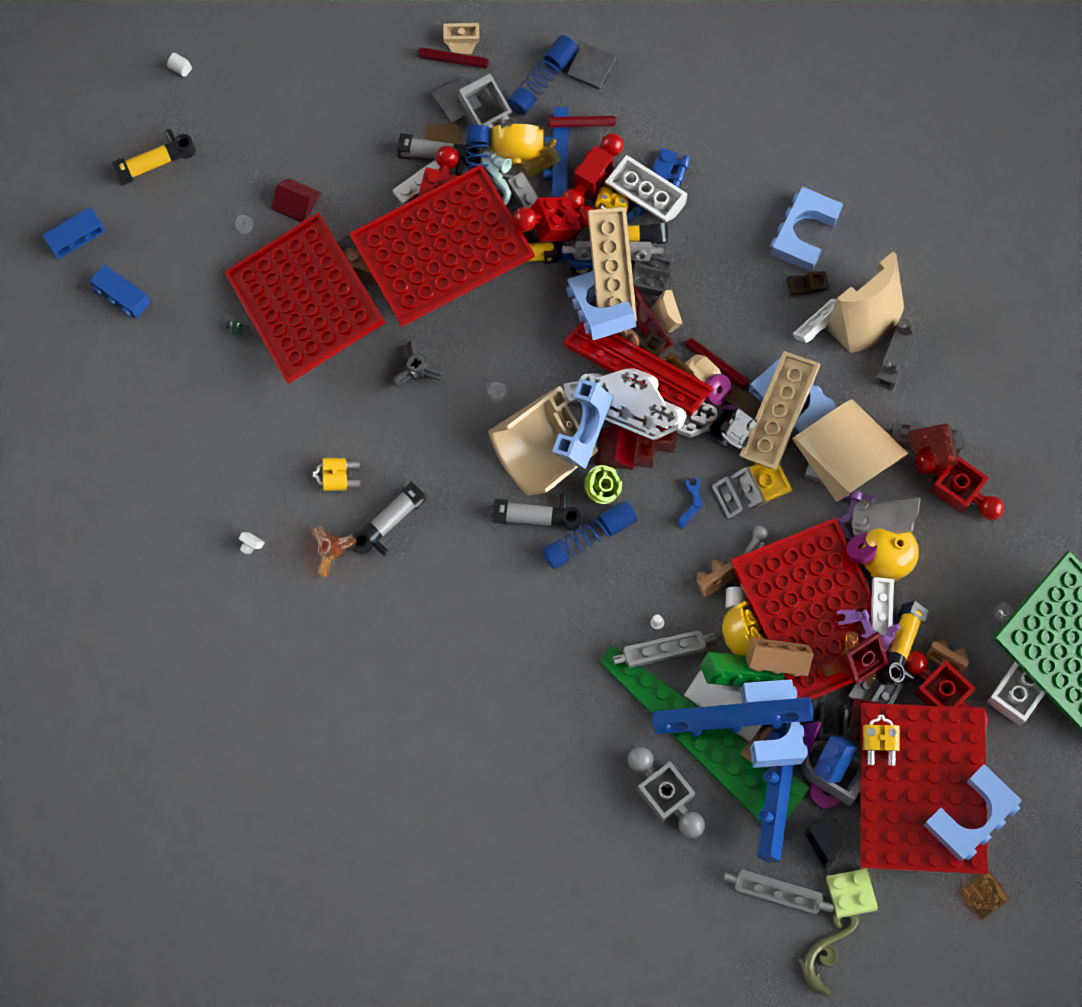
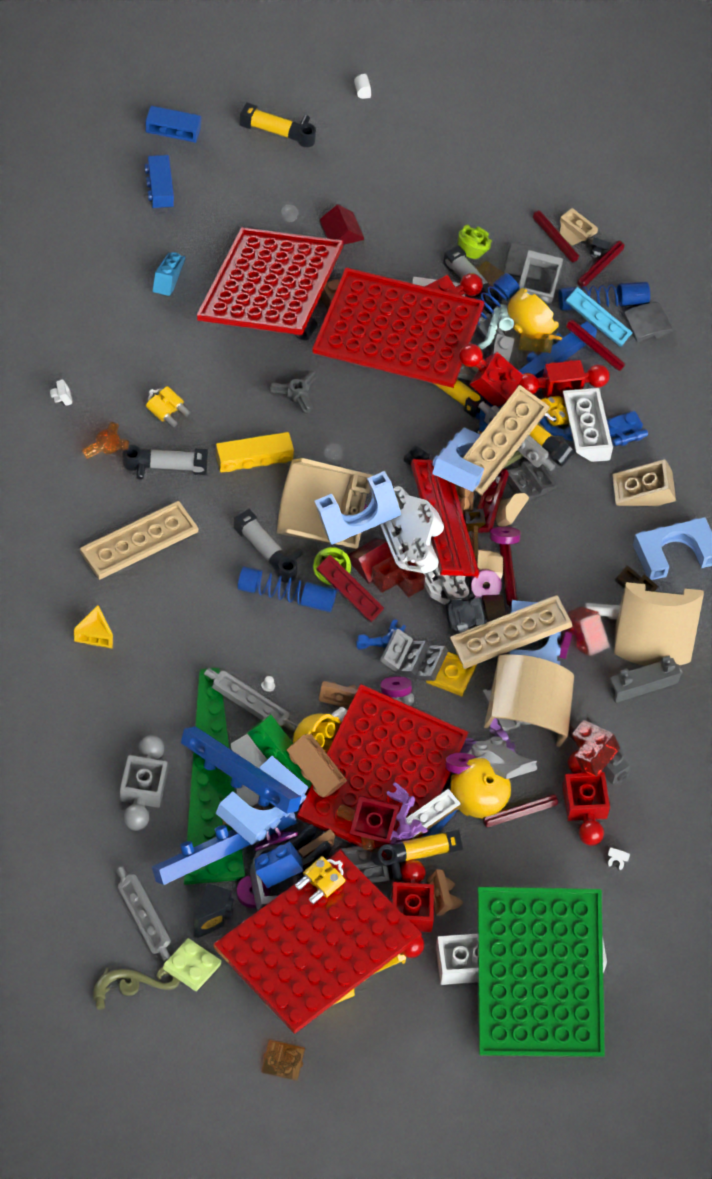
camera: 40 degrees right, 15 degrees down
clear green plate [225,321,244,335] -> none
light blue arch [924,764,1022,862] -> none
none -> yellow slope [74,606,113,648]
none -> tan plate [80,501,198,580]
none -> dark azure slope [153,252,185,296]
none -> yellow brick [216,432,294,472]
none -> medium nougat plate [298,829,335,859]
none -> dark red plate [316,555,385,623]
none -> light grey plate [380,629,413,671]
none -> magenta piece [380,677,412,698]
none -> black tile [404,445,430,466]
none -> lime cone [457,224,492,259]
none -> axle [483,794,558,827]
none -> magenta piece [490,526,521,544]
none -> magenta tile [559,632,573,659]
none -> medium azure tile [565,287,633,347]
none -> clear red brick [565,606,610,656]
none -> dark red axle [577,241,625,288]
none -> black tile [586,237,610,257]
none -> white tile [608,847,630,870]
none -> tan slope [613,459,676,506]

